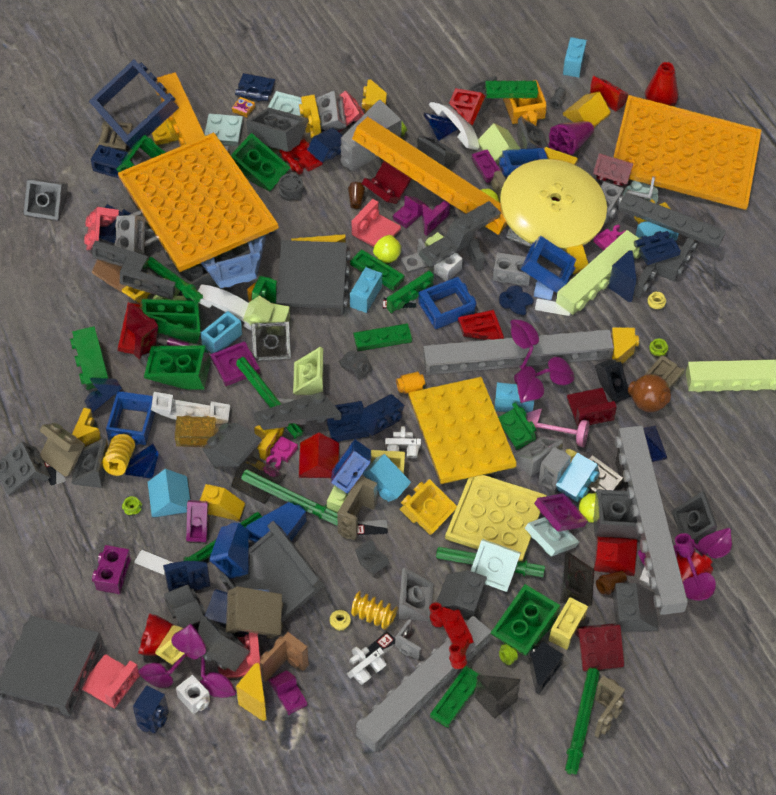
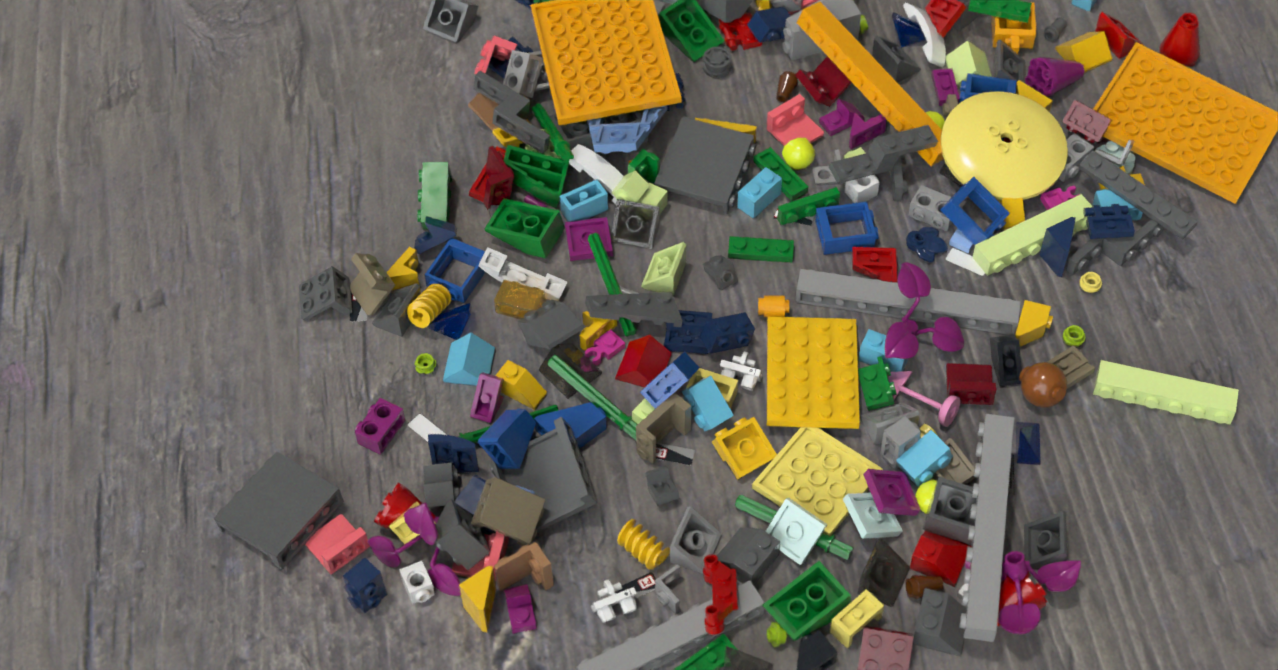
camera: 20 degrees right, 0 degrees up
light yellow plate [330,610,351,631] -> none

